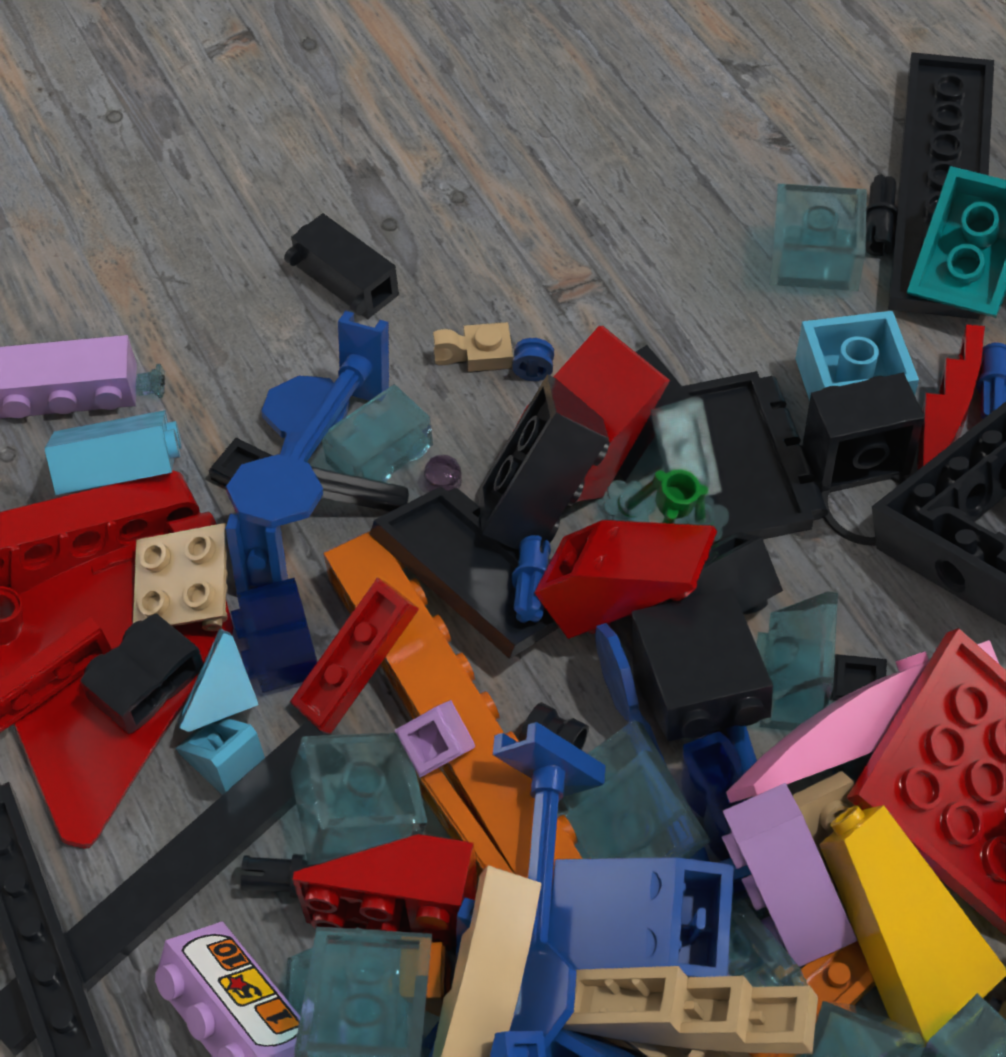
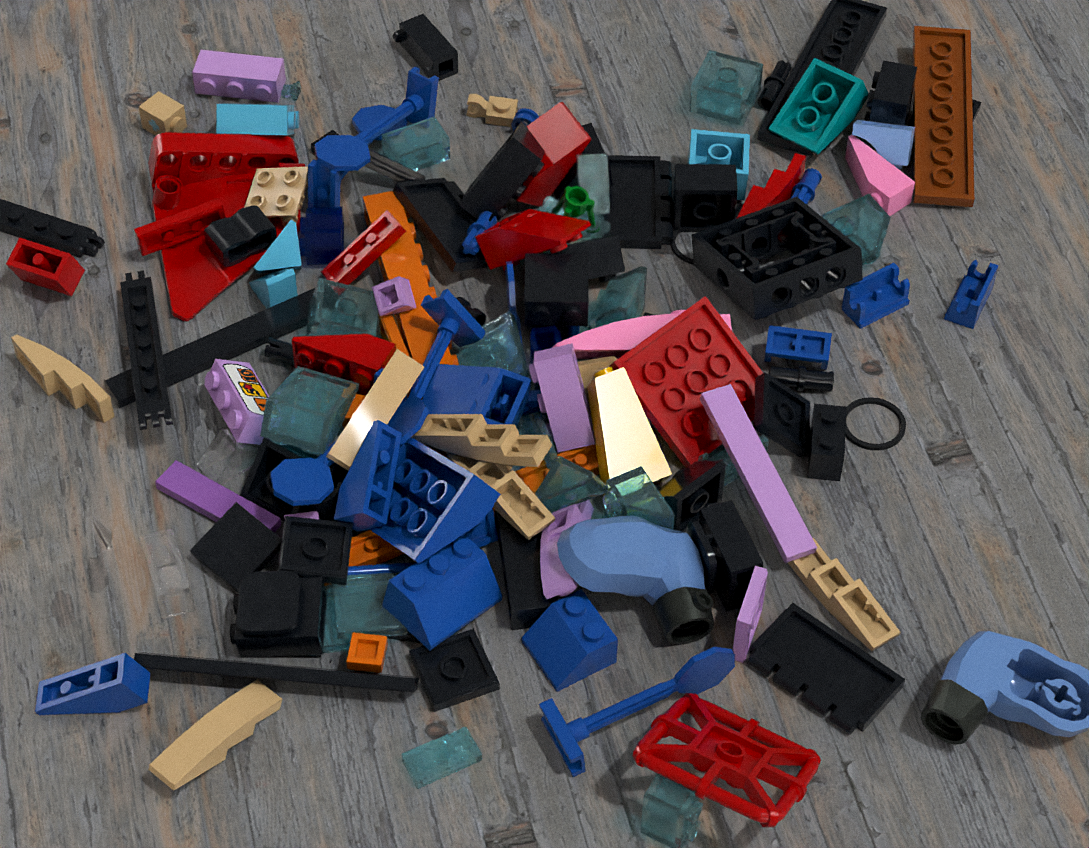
camera: 10 degrees right, 5 degrees down
clear purple hinge [424,454,462,491] -> none

